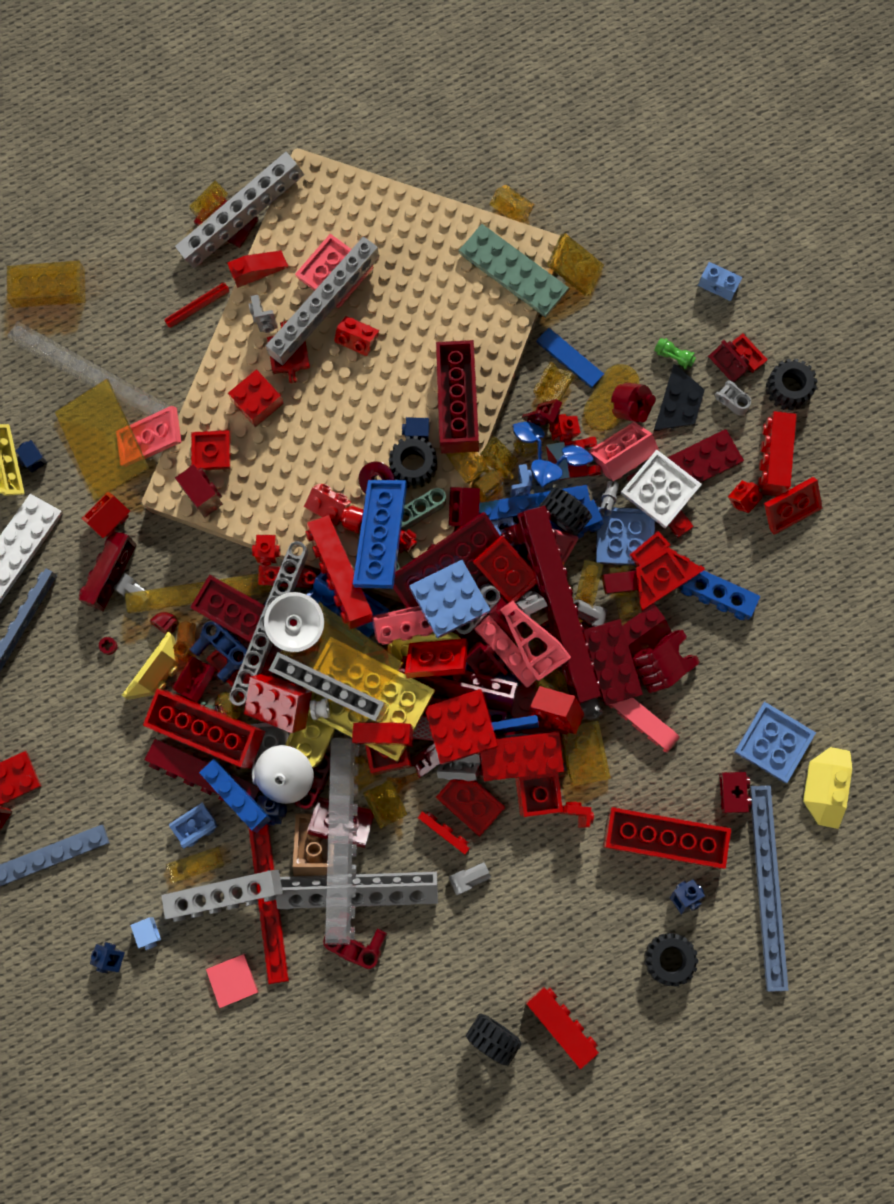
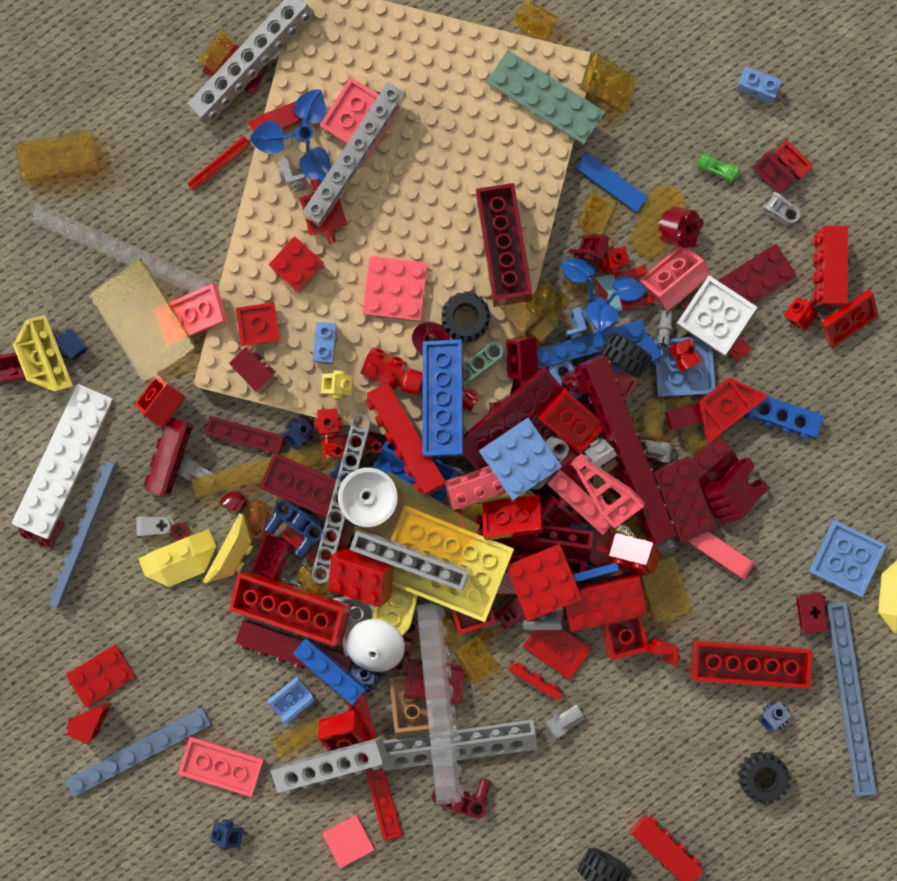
camera: 10 degrees left, 10 degrees up
light blue brick [130,917,161,950] -> none
white wheel [310,698,330,720] -> none
red bracket [334,316,379,356] -> none
red slope [352,723,413,747] -> none
dark blue brick [402,417,429,442] -> none
red tile [629,531,671,566] -> none
black wing [654,364,705,431] -> none
black tyre [766,359,817,411] -> none
none -> light grey piece [136,516,174,536]
none -> light yellow wedge [139,529,217,587]
none -> coral plate [178,736,264,797]
none -> dark red plate [205,416,284,454]
none -> blue plant [250,89,331,181]
none -> dark blue brick [281,417,315,448]
none -> medium blue brick [313,322,338,364]
none -> red slope [318,710,368,751]
none -> light yellow brick [321,371,353,399]
none -> coral plate [363,256,428,321]
none -> red wheel [668,338,703,372]

